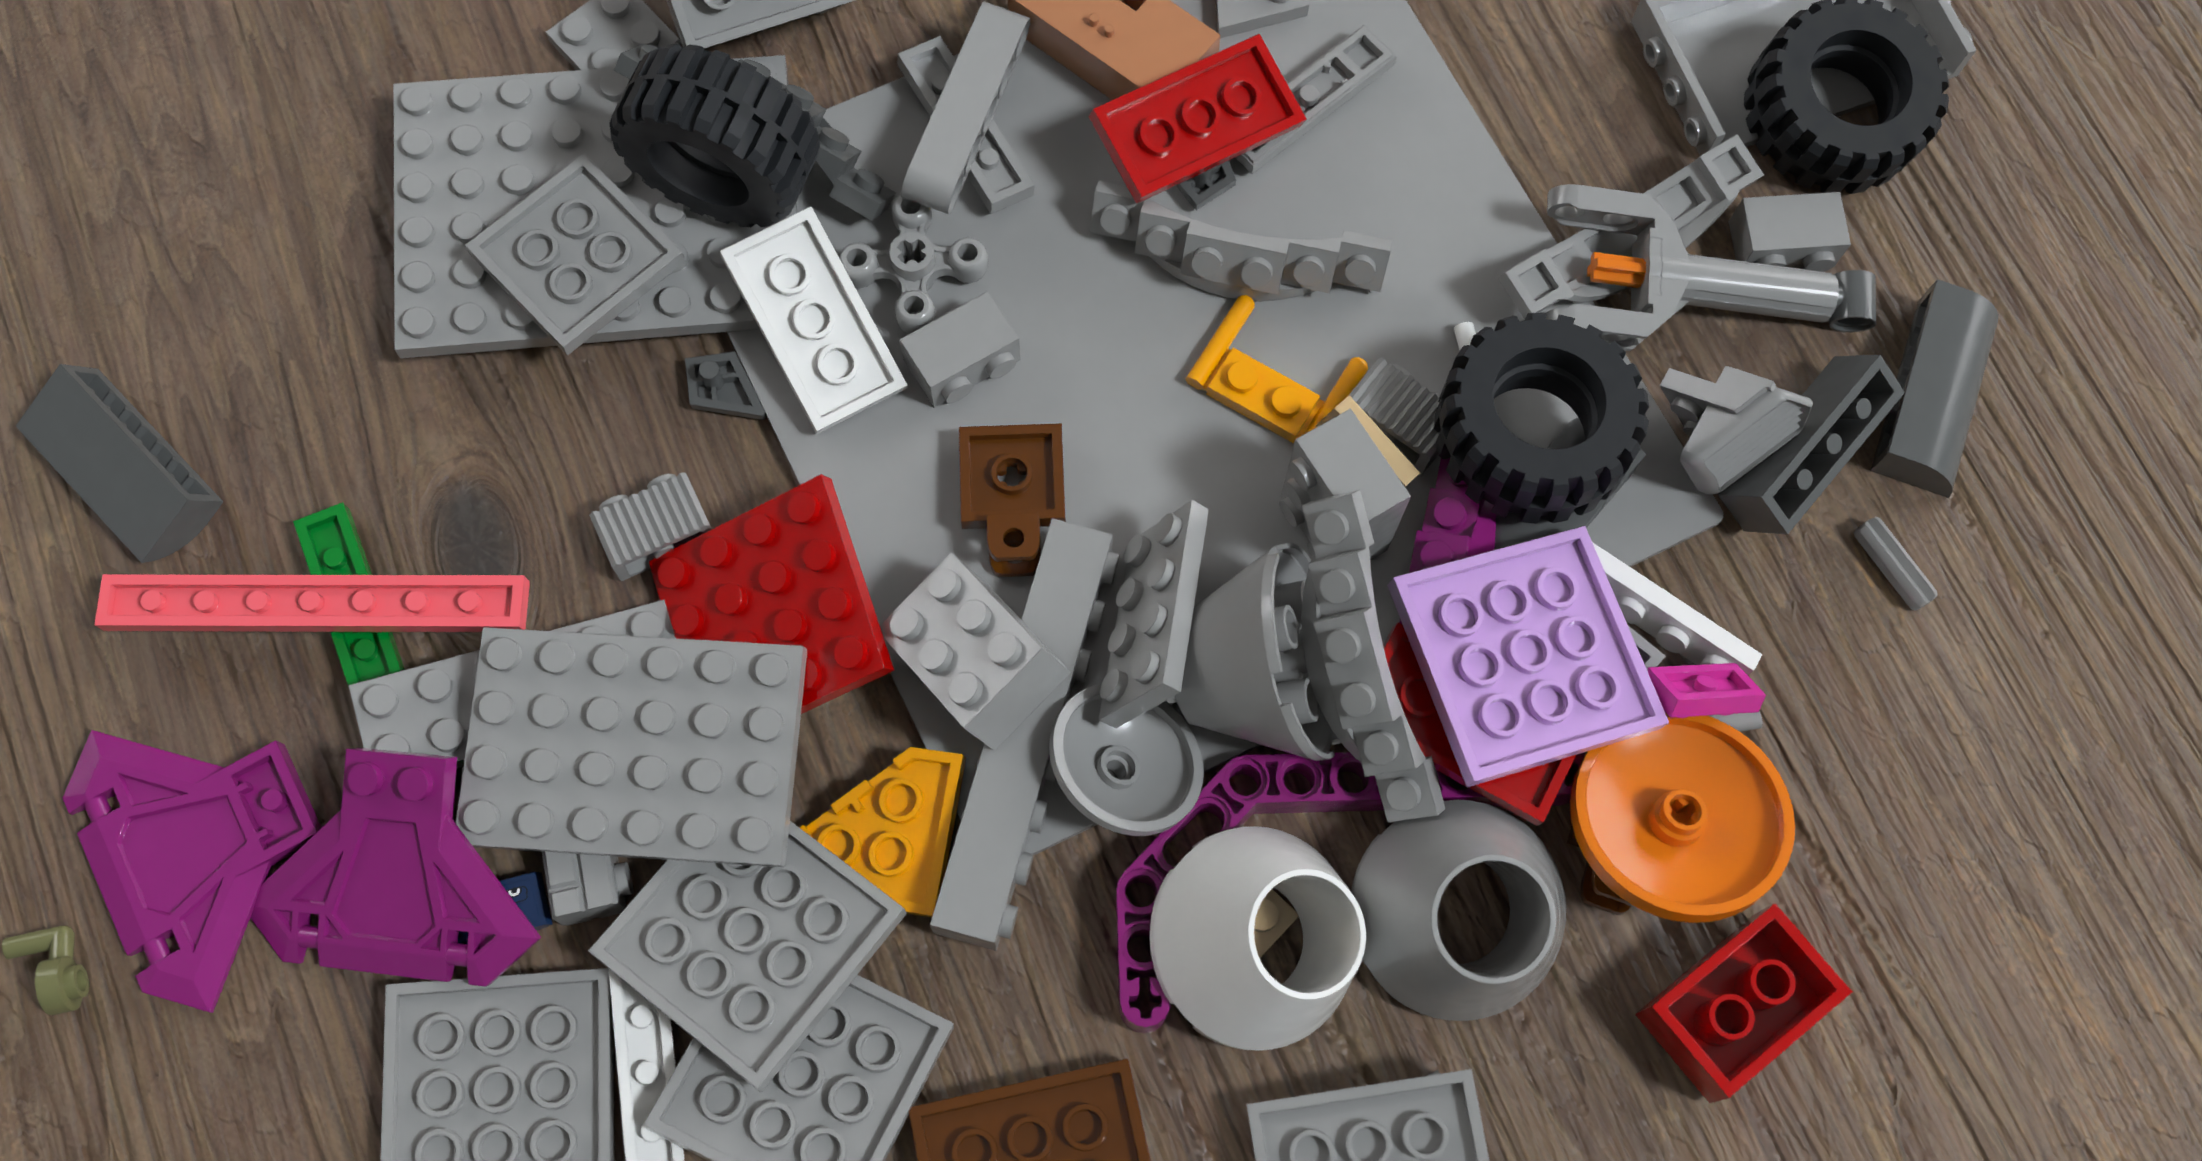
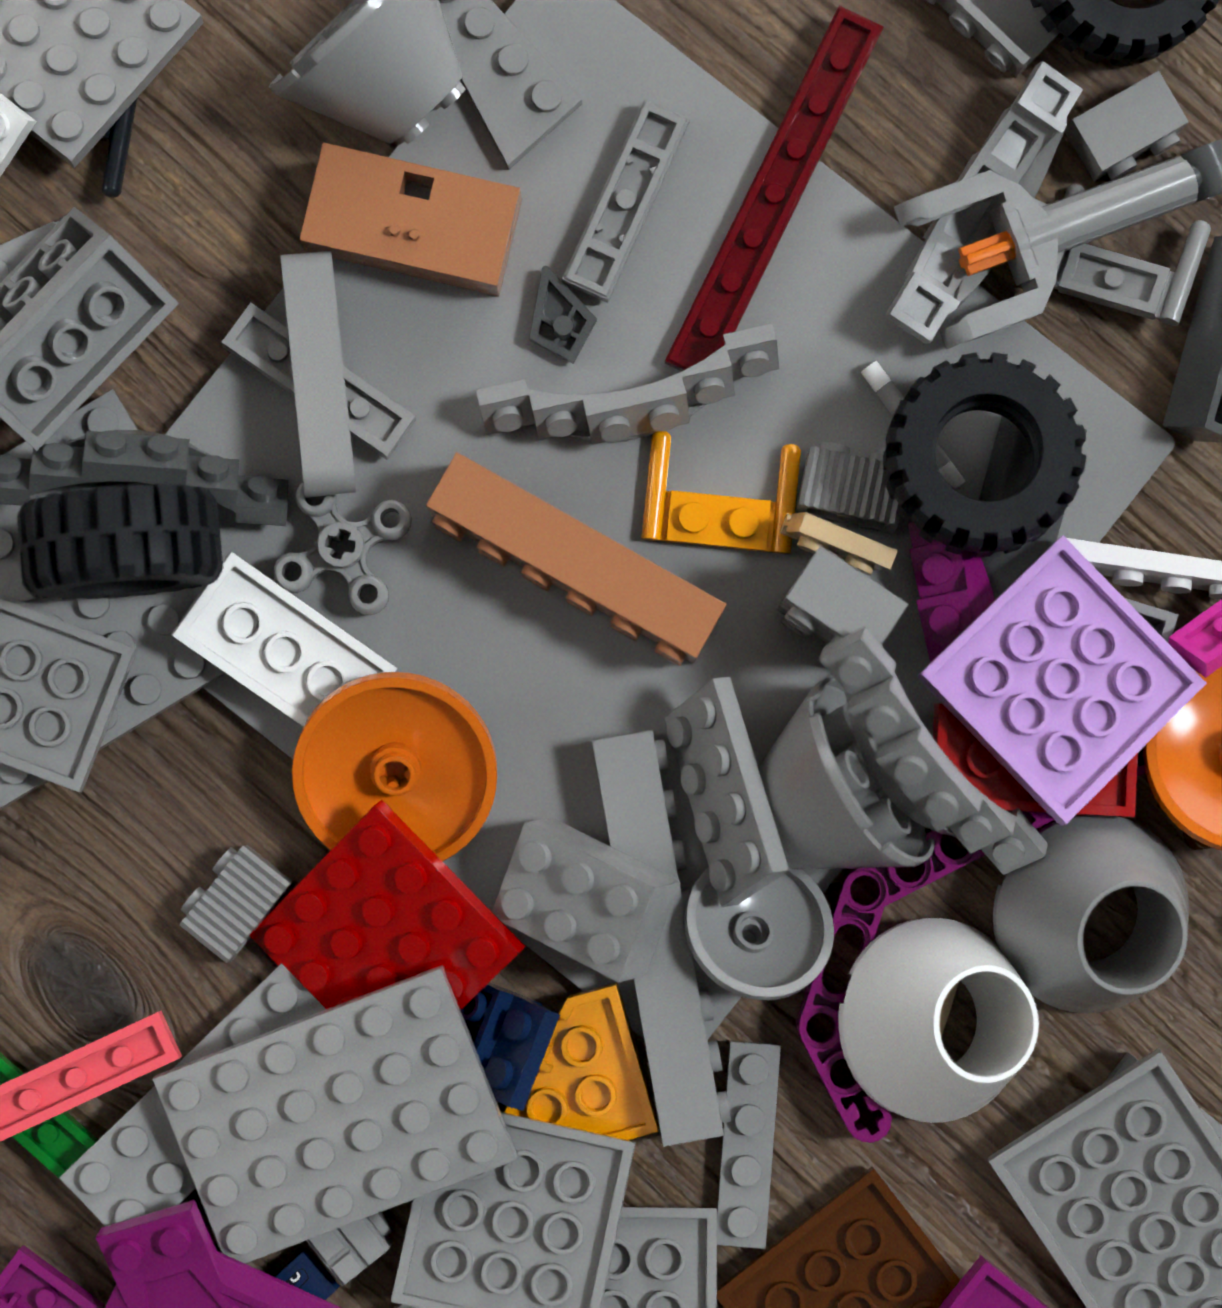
camera: 25 degrees left, 15 degrees up
dark grey piece [685,351,766,420] -> none
light grey brick [900,291,1020,408] -> none
reddish brown plate [959,423,1066,577] -> none
red plate [1088,33,1307,204] -> none
light grey piece [1660,366,1813,495] -> none
none -> orange dish [292,672,497,861]
none -> nougat brick [426,452,727,666]
none -> dark blue brick [460,983,560,1111]
none -> dark red tile [665,5,884,371]
none -> light grey plate [717,1040,781,1249]
none -> light grey plate [1054,184,1211,326]

